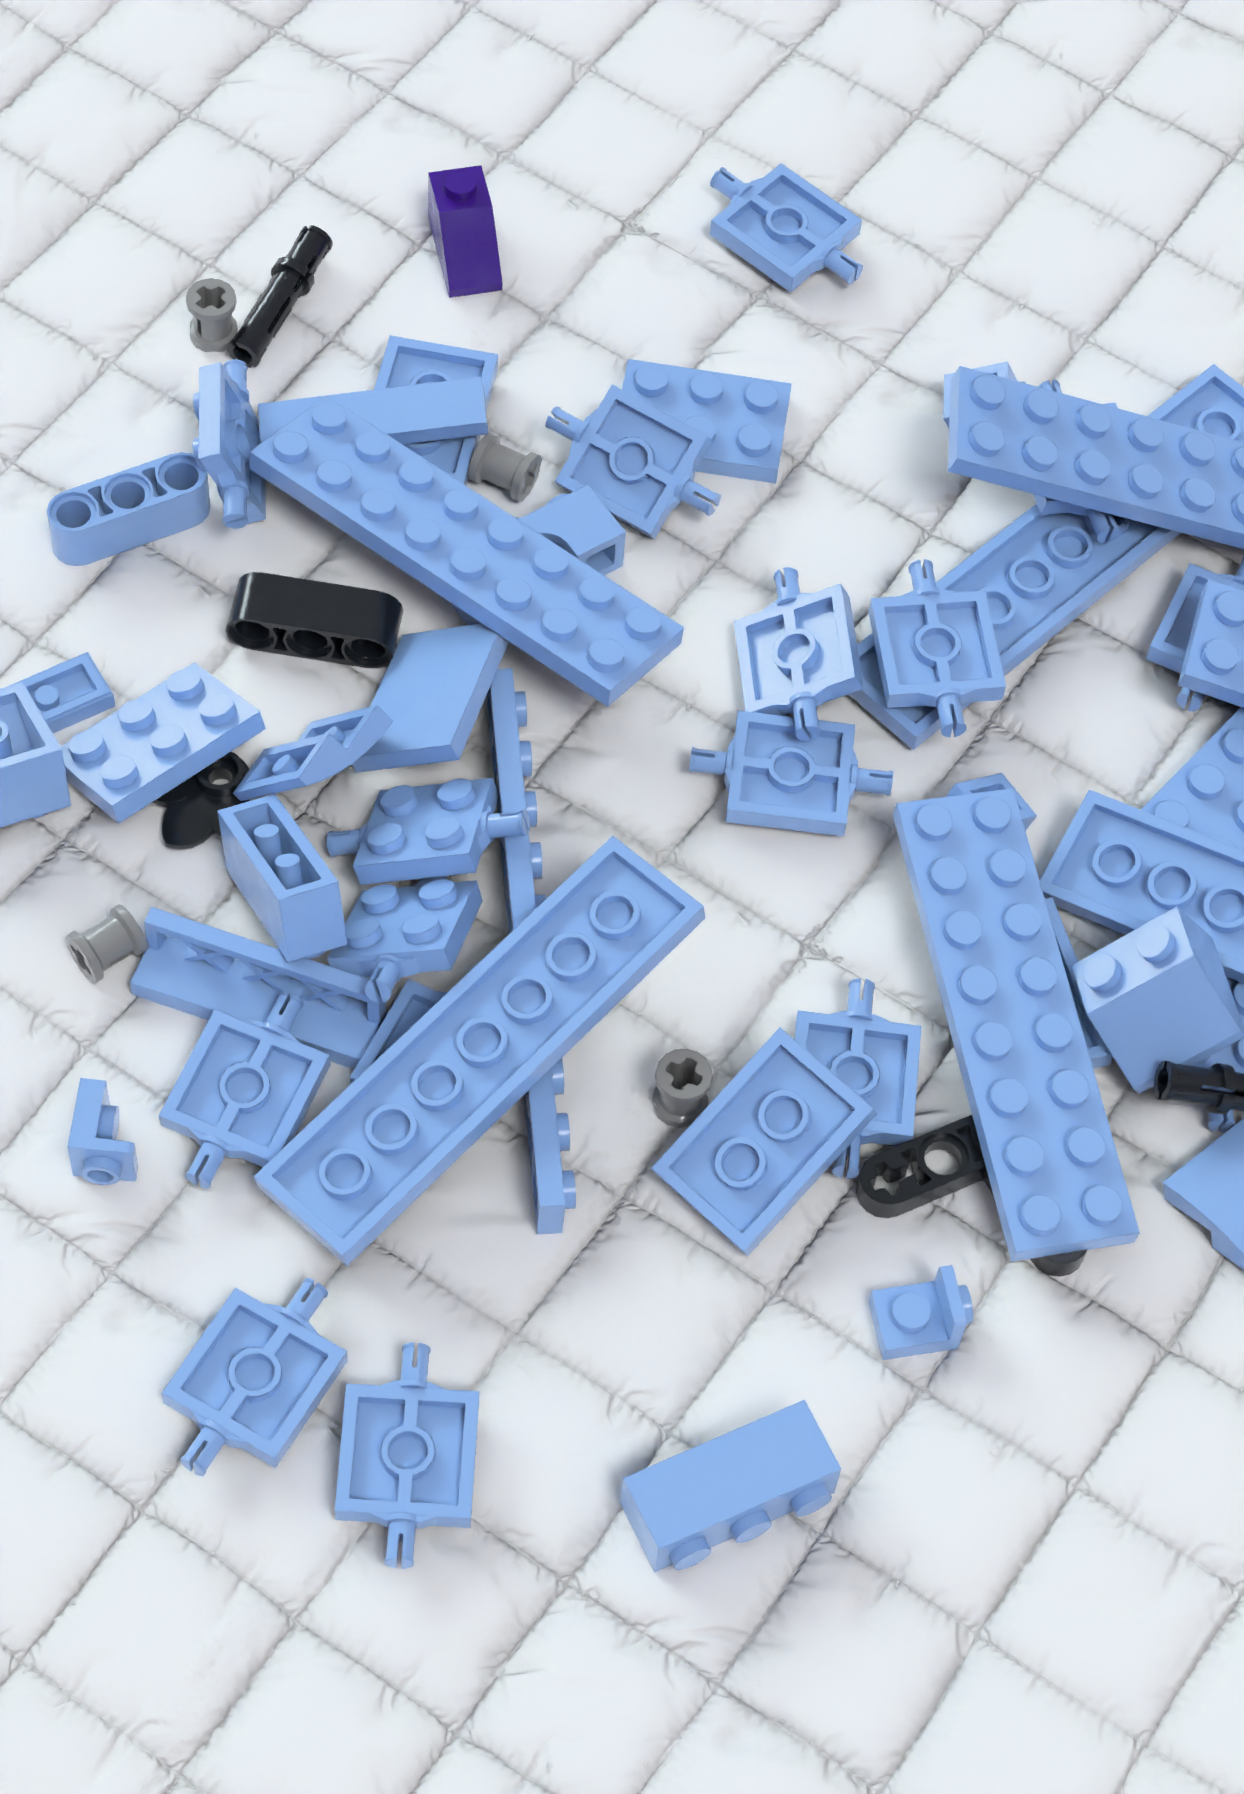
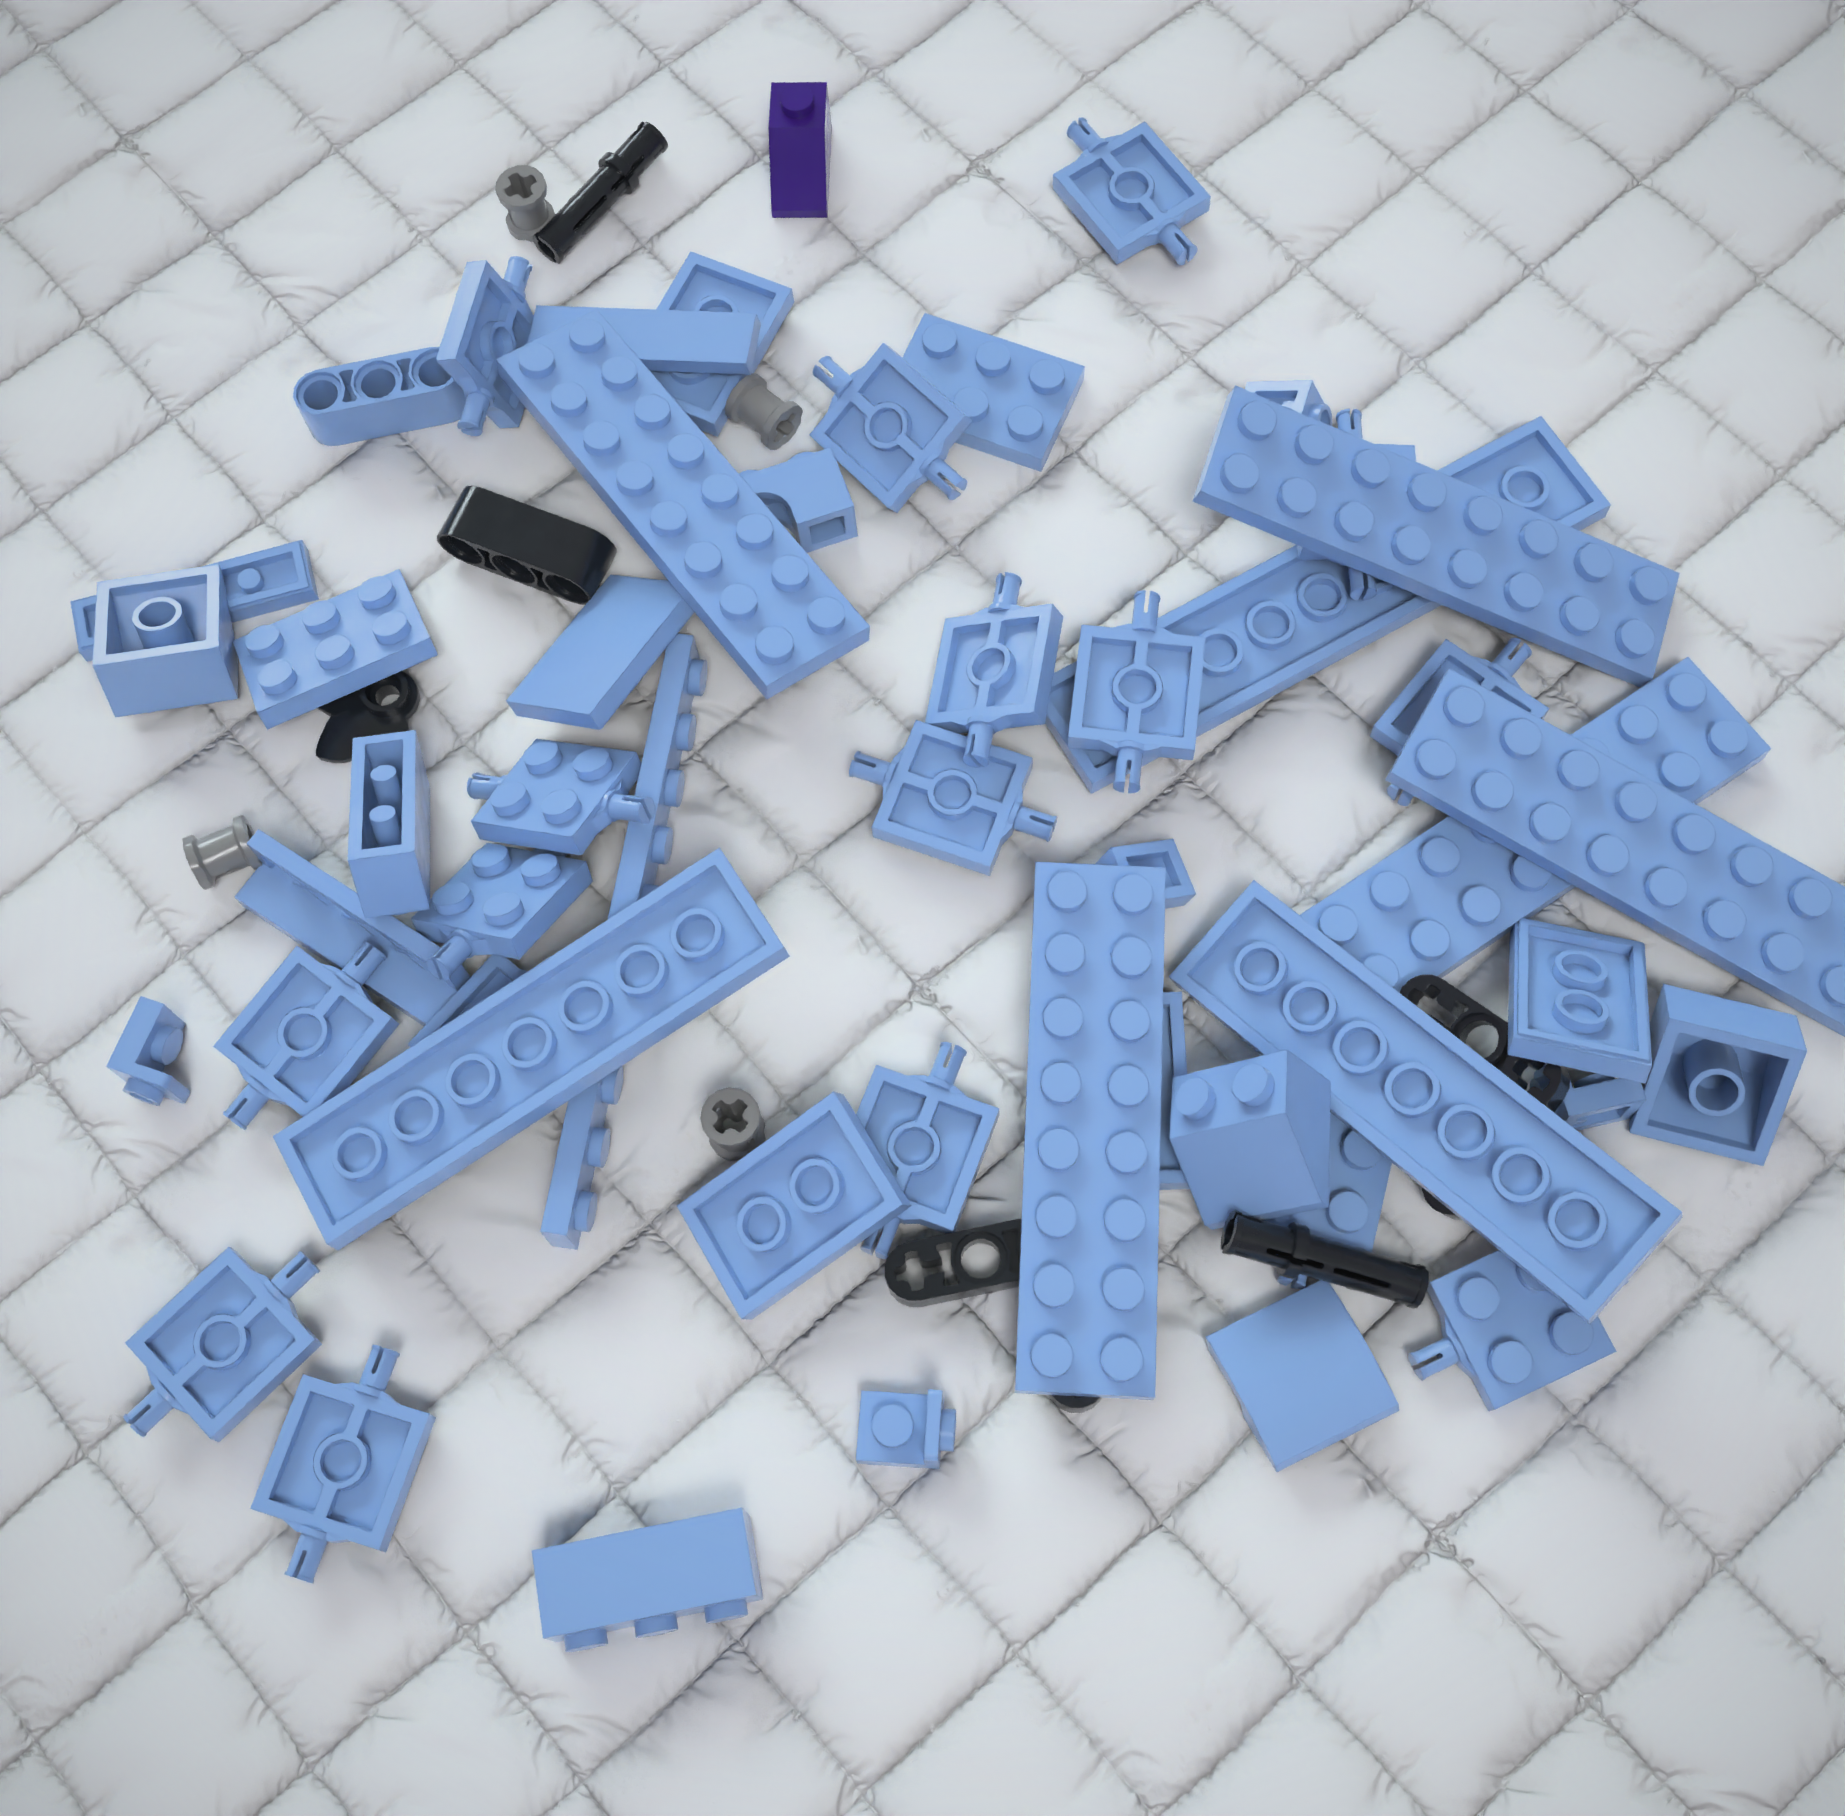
camera: 25 degrees right, 10 degrees up
light blue slope [233,705,393,801] -> none

